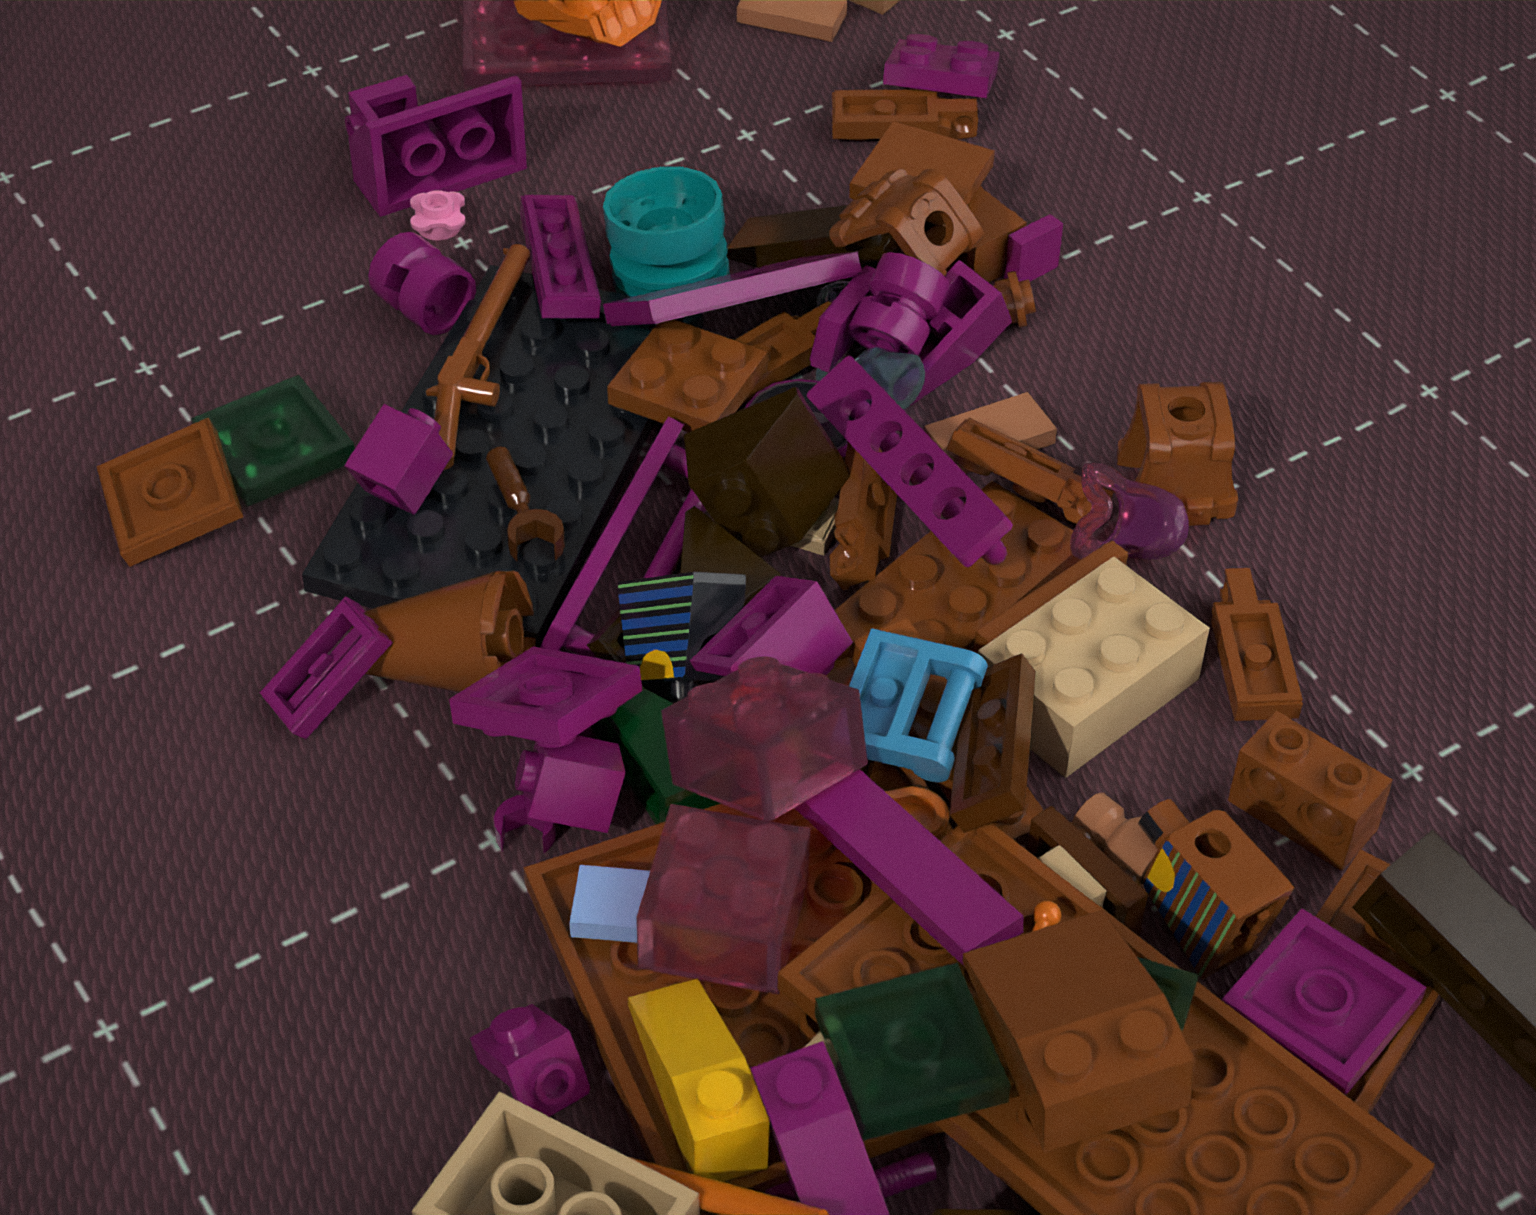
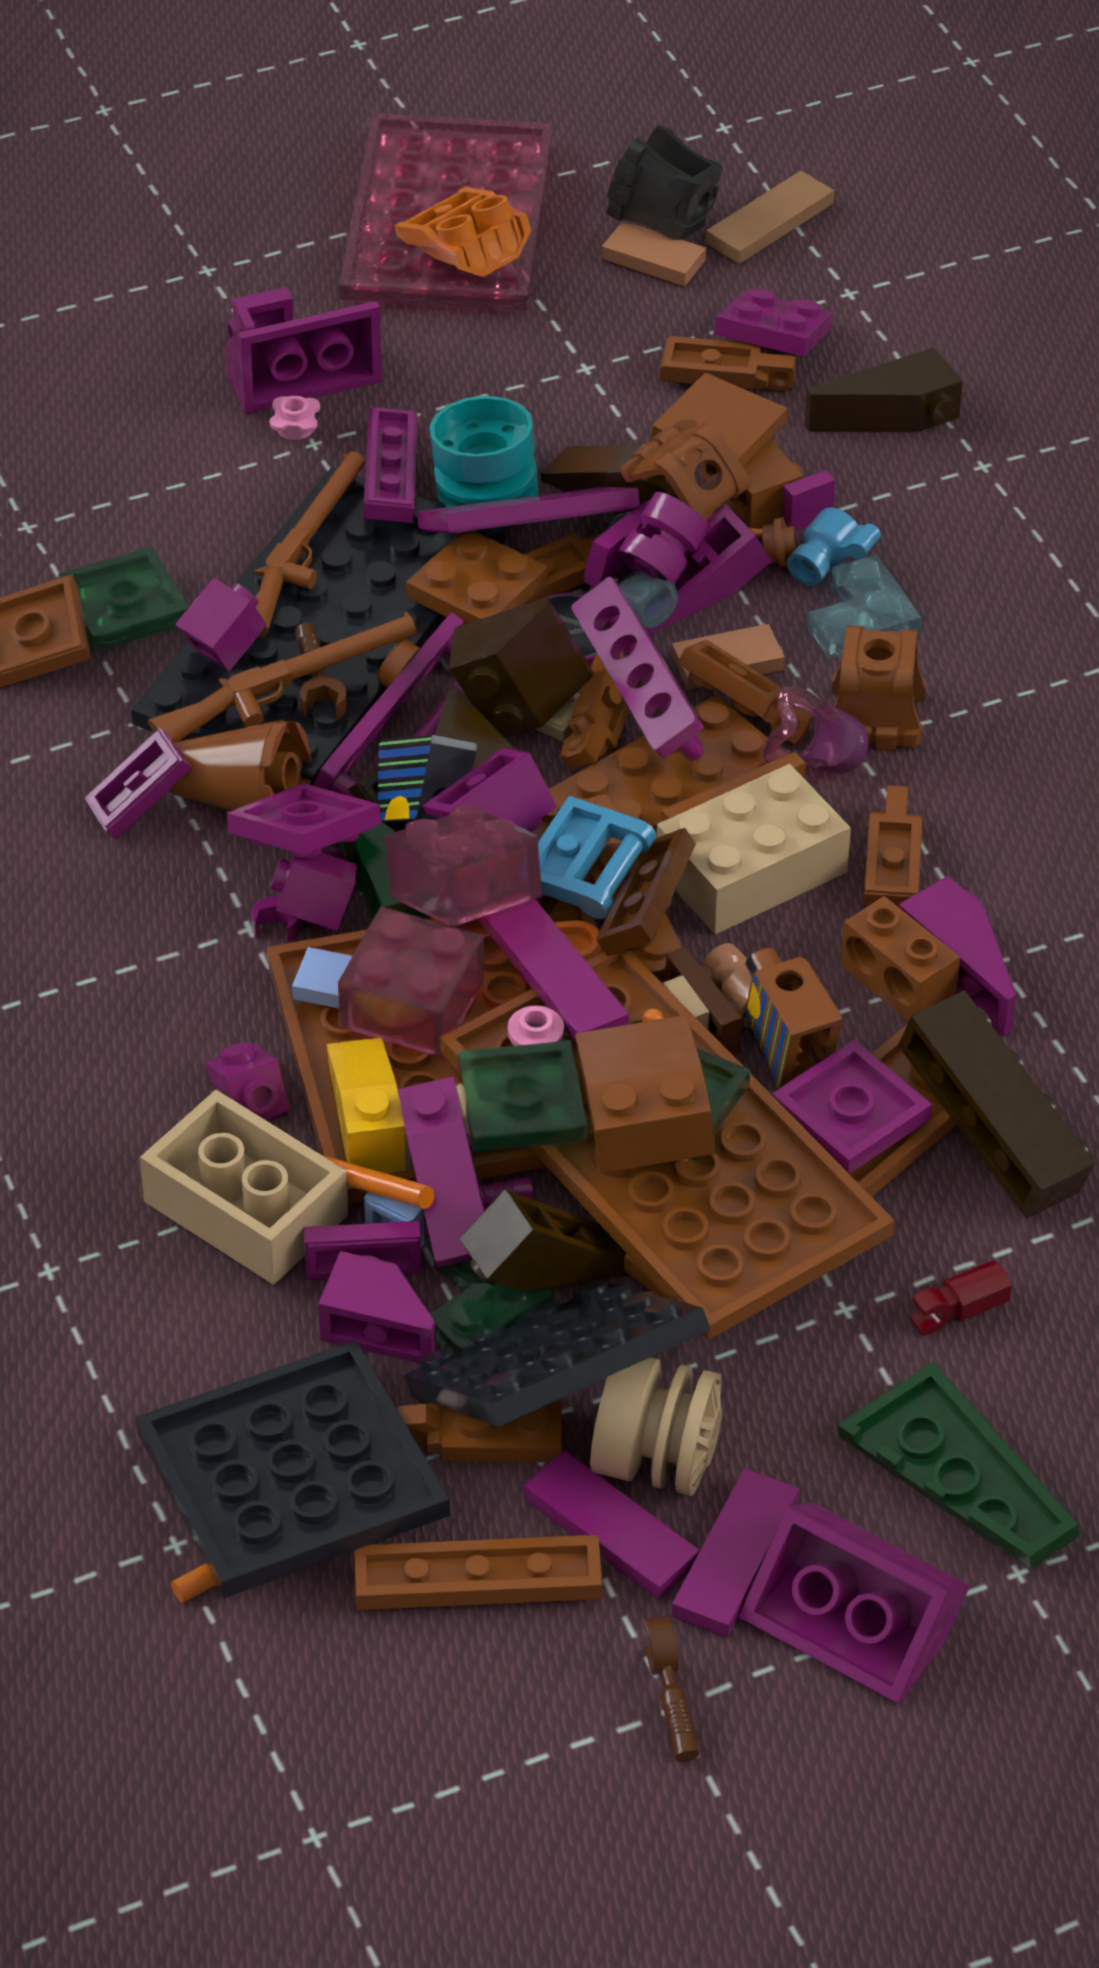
camera: 10 degrees right, 0 degrees up
magenta wheel [368,232,476,335] -> none
none -> dark orange piece [148,612,417,743]
none -> dark orange tile [376,638,421,688]
none -> bright pink plate [508,1006,564,1058]
none -> dark azure piece [787,507,881,586]
none -> dark brown slope [805,347,963,432]
none -> clear light blue plate [807,554,921,659]
none -> magenta slope [899,876,1016,1036]

